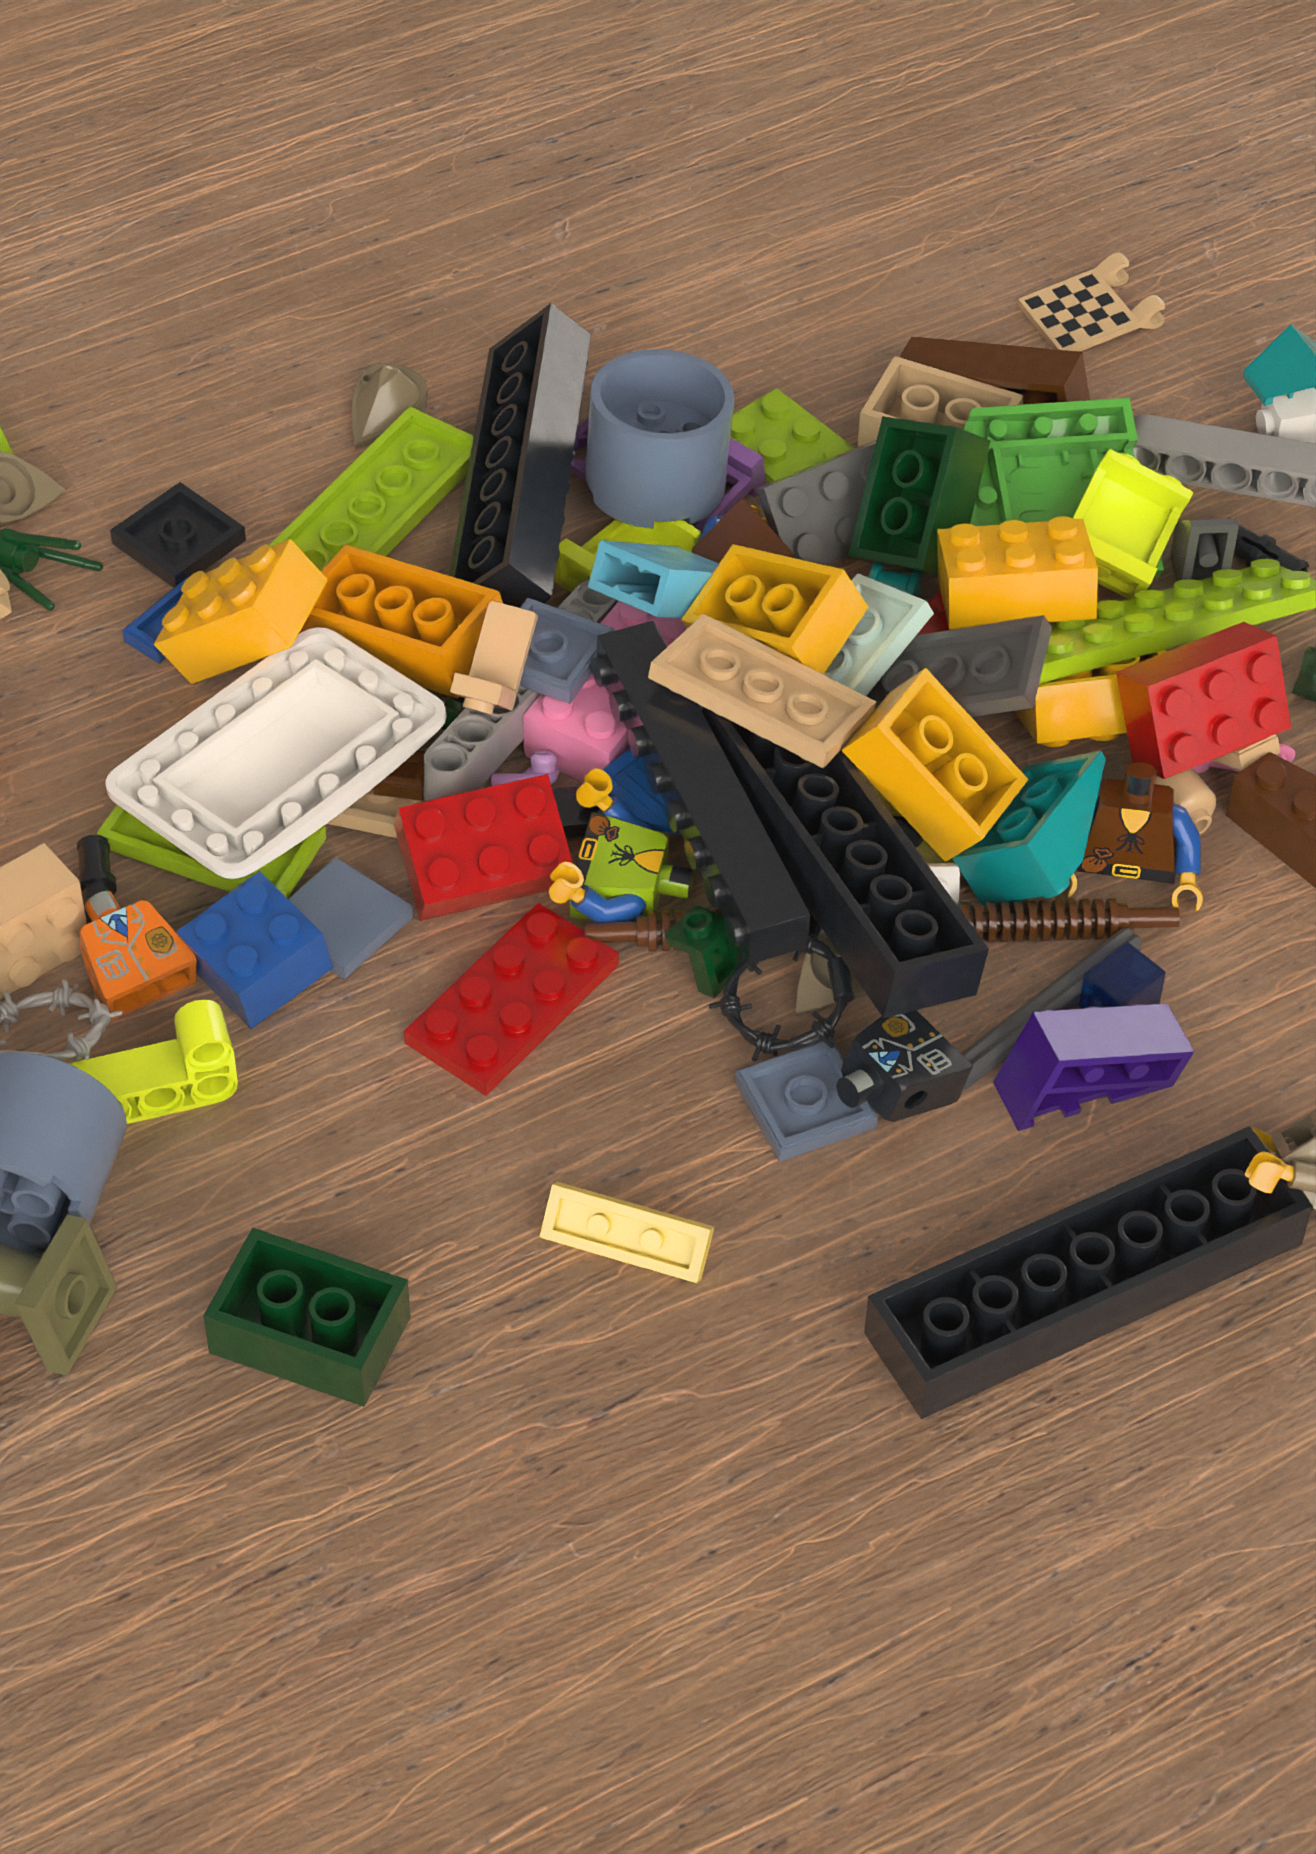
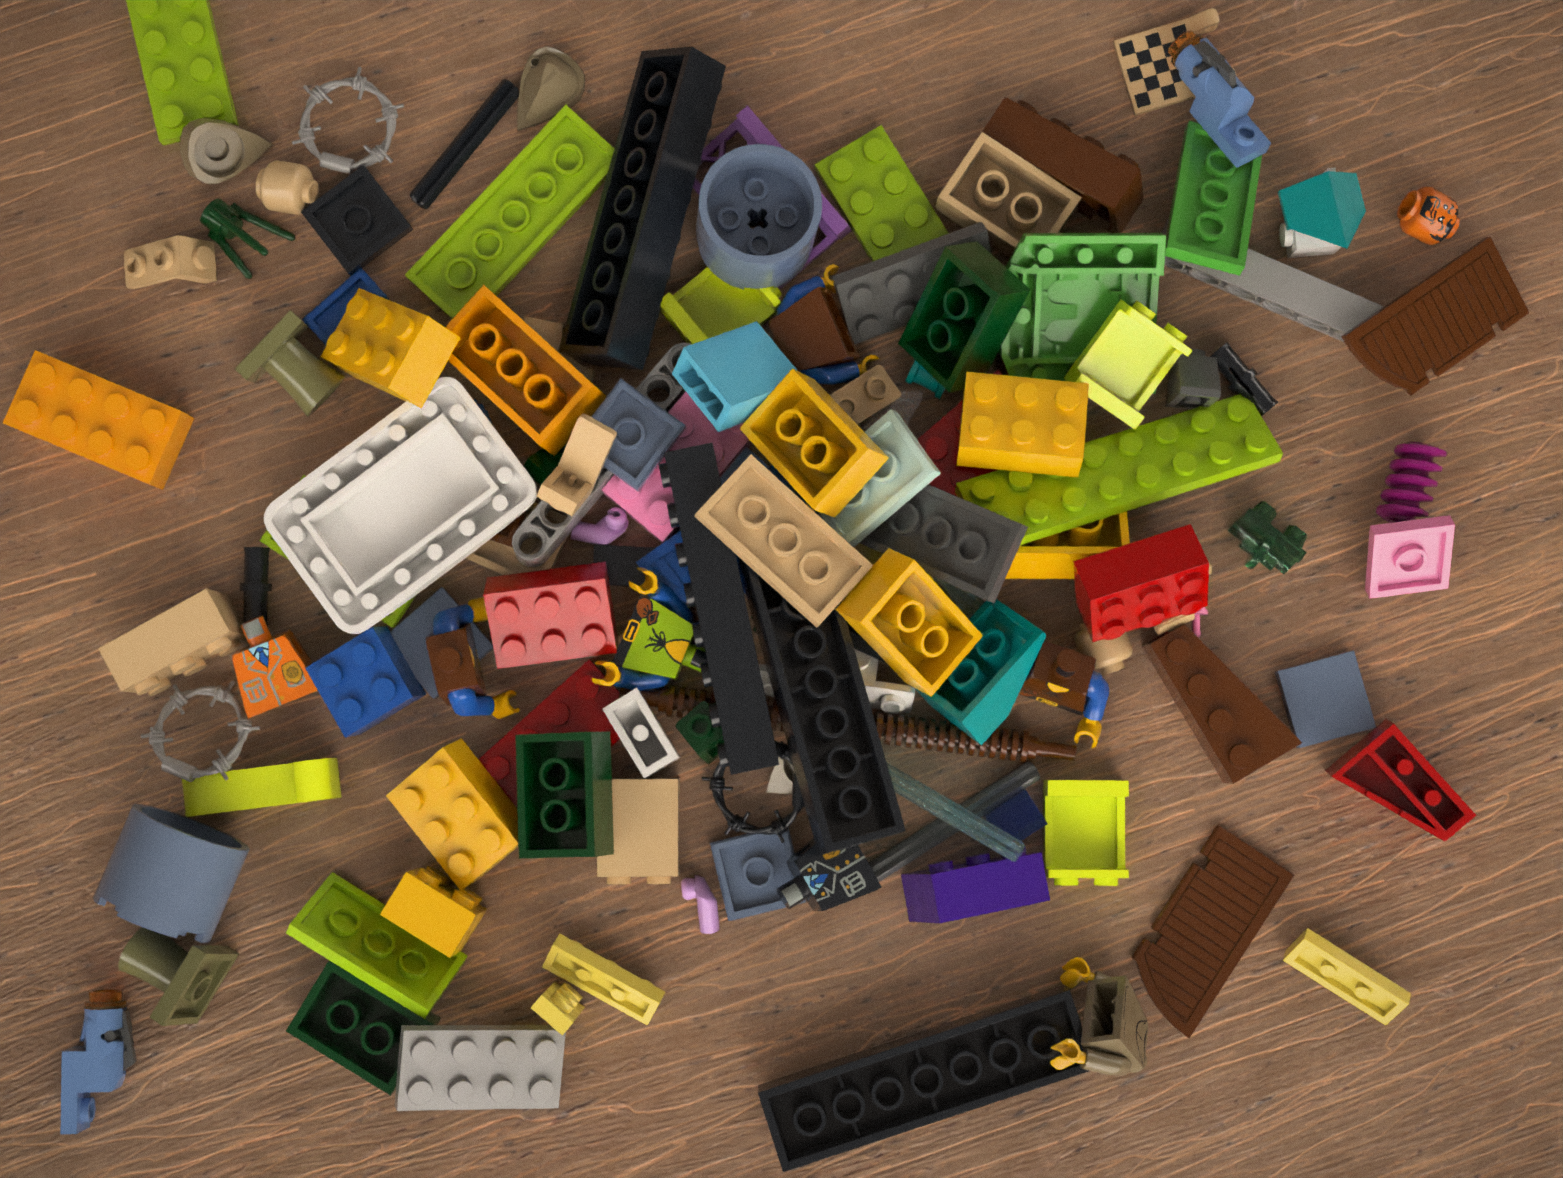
camera: 10 degrees right, 35 degrees up
none -> olive plant [235,310,345,417]
none -> tan head [256,160,319,215]
none -> lime plate [286,872,468,1019]
none -> light grey piece [292,67,404,174]
none -> yellow brick [380,866,487,958]
none -> yellow brick [386,738,518,891]
none -> light grey plate [394,1025,566,1111]
none -> black axle [410,79,519,209]
none -> torso [425,597,520,719]
none -> dark green brick [515,732,614,859]
none -> light yellow plate [531,981,585,1036]
none -> tan panel [597,778,680,884]
none -> white slope [602,688,680,778]
none -> lavender arm [681,875,720,934]
none -> clear light blue axle [887,763,1025,862]
none -> neon yellow panel [1043,780,1129,886]
none -> bright green plate [1165,121,1262,276]
none -> medium blue plate [1168,31,1271,168]

